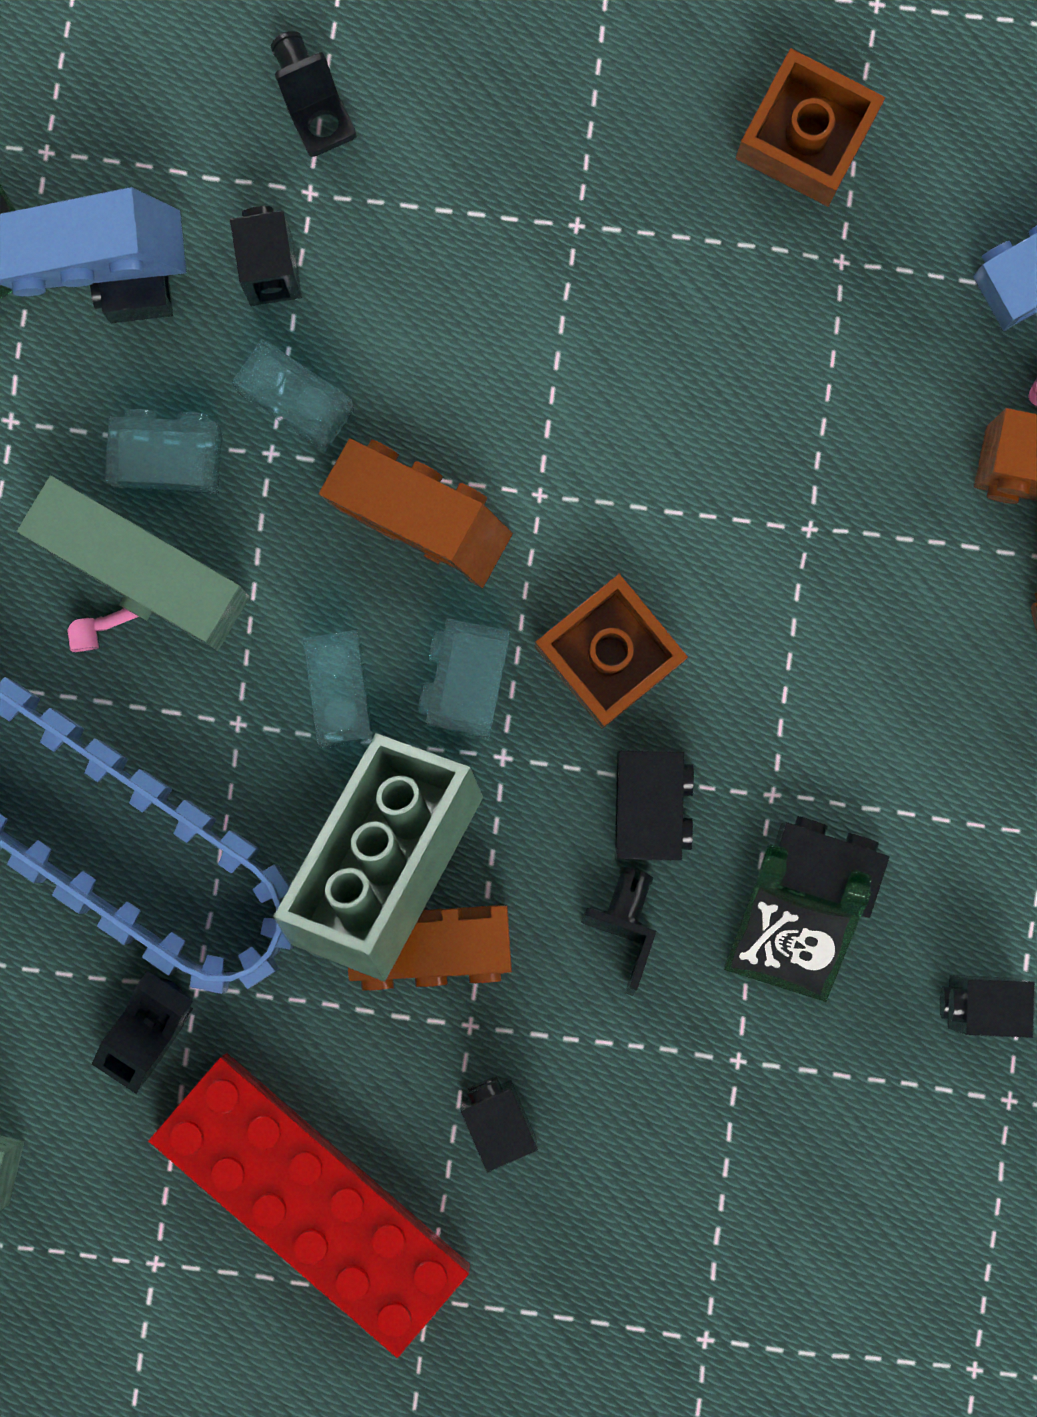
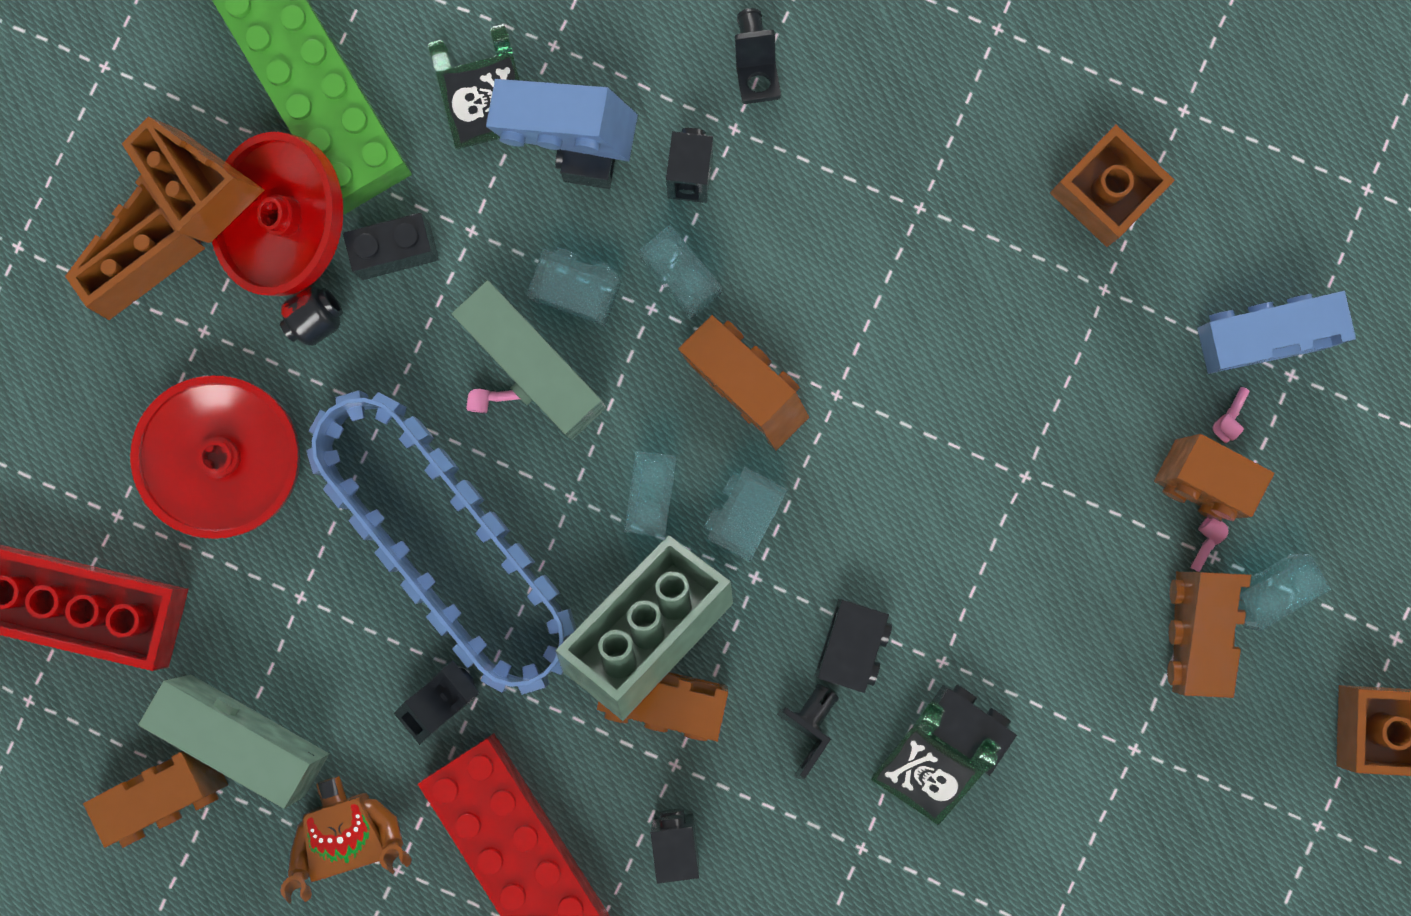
camera: 20 degrees right, 0 degrees up
dark orange brick [534,574,688,729] -> none
black brick [940,975,1035,1038] -> none
none -> dark orange torso [281,776,412,904]

